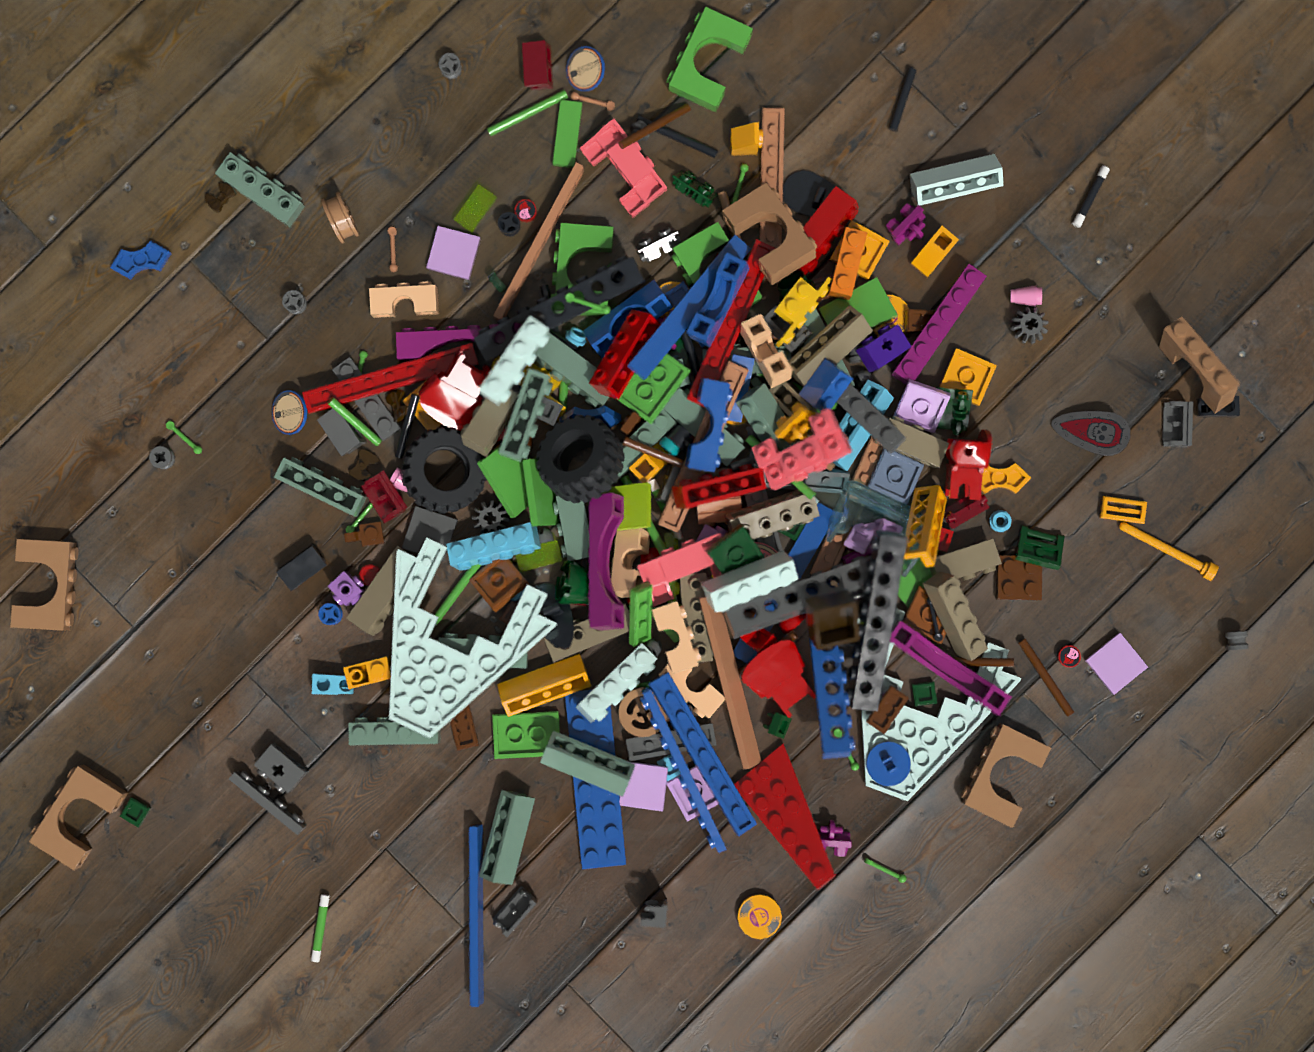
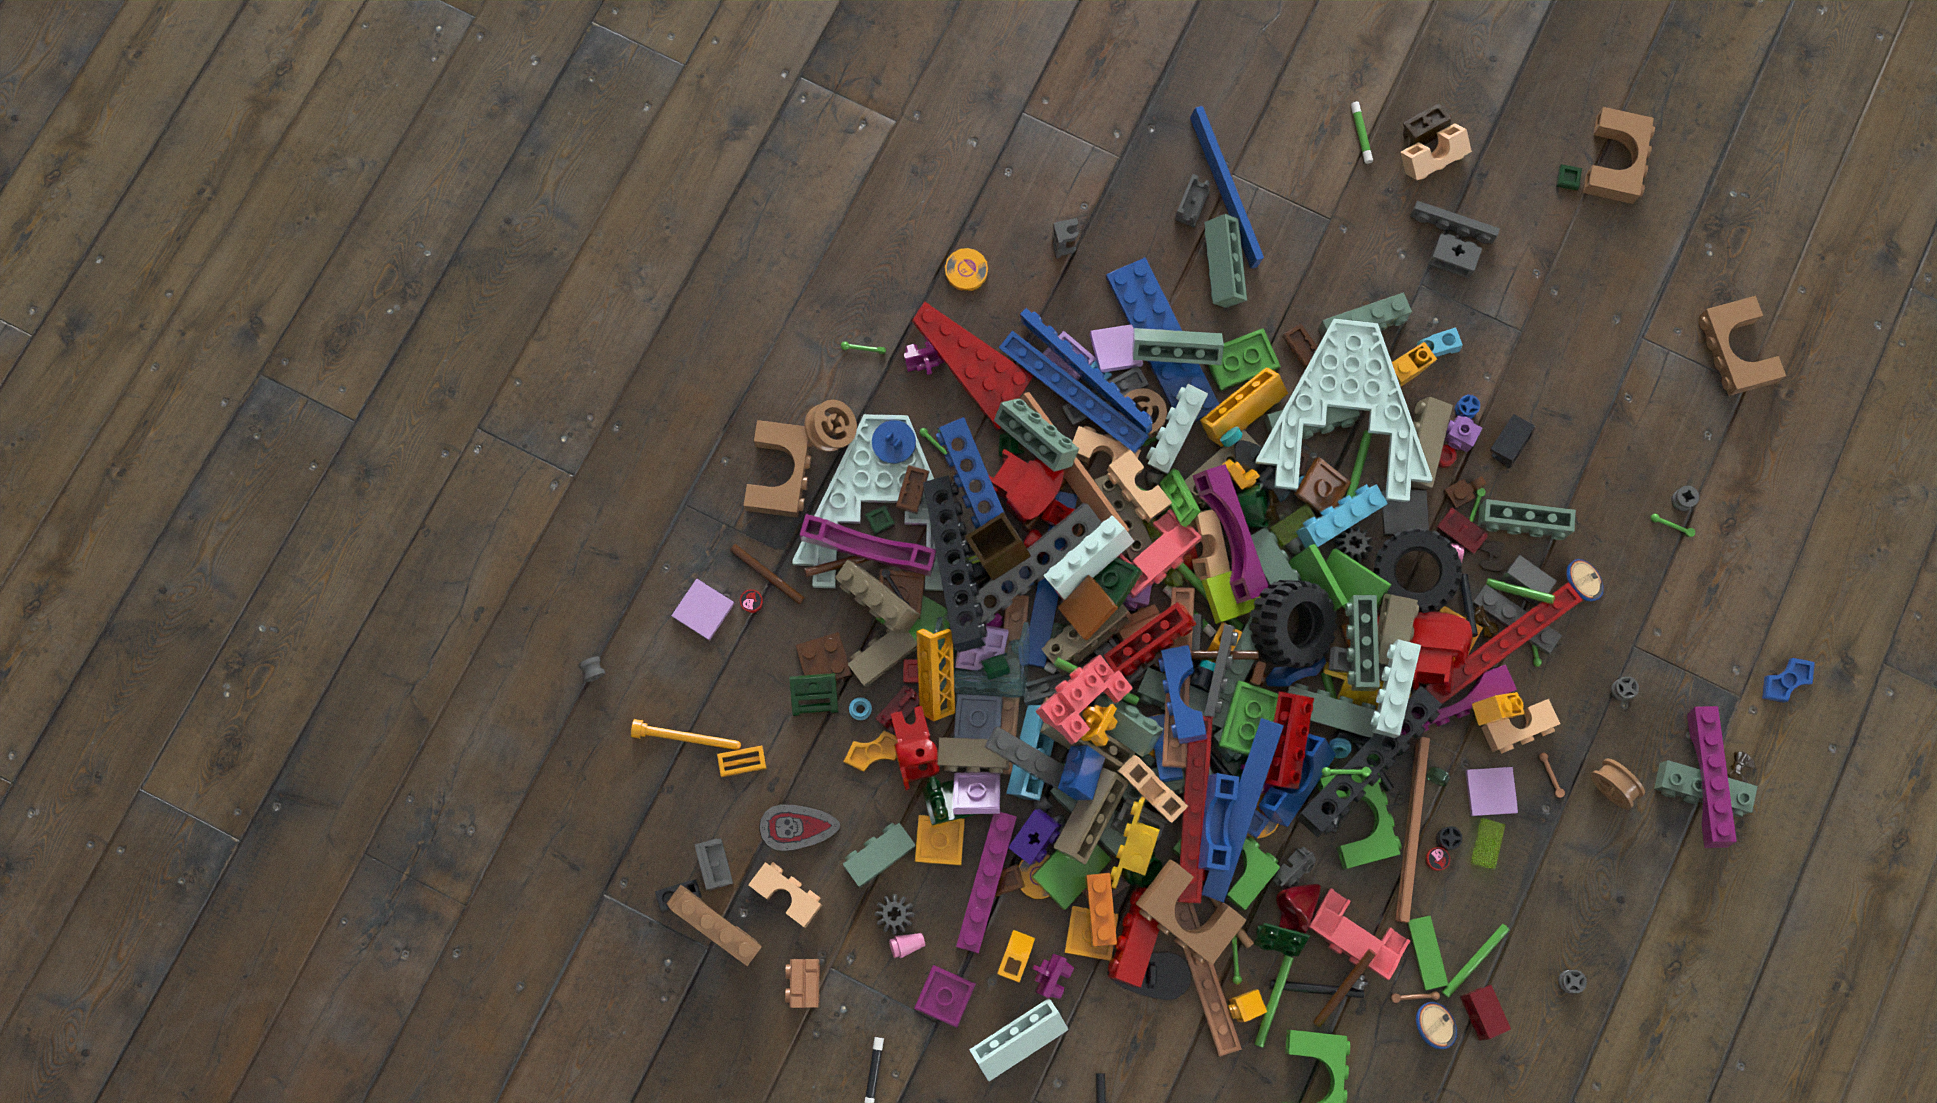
camera: 160 degrees right, 10 degrees down
none -> light nougat arch [749,862,822,928]
none -> nougat brick [785,959,820,1008]
none -> medium nougat wheel [804,400,857,452]
none -> sand green brick [843,823,916,888]
none -> magenta tile [914,965,976,1028]
none -> dark green tile [981,654,1010,680]
none -> sand green brick [994,398,1079,472]
none -> dark orange tile [1058,575,1118,640]
none -> dark grey plate [1204,624,1238,718]
none -> teal tile [1220,427,1243,447]
none -> light orange bracket [1222,459,1260,489]
none -> bright green bar [1254,955,1294,1047]
none -> dark brown piece [1266,489,1281,523]
none -> dark red hat [1276,884,1321,934]
none -> light nougat arch [1401,124,1472,180]
none -> dark brown hinge [1403,103,1451,147]
none -> light orange slope [1472,692,1524,726]
none -> magenta arch [1687,706,1737,848]

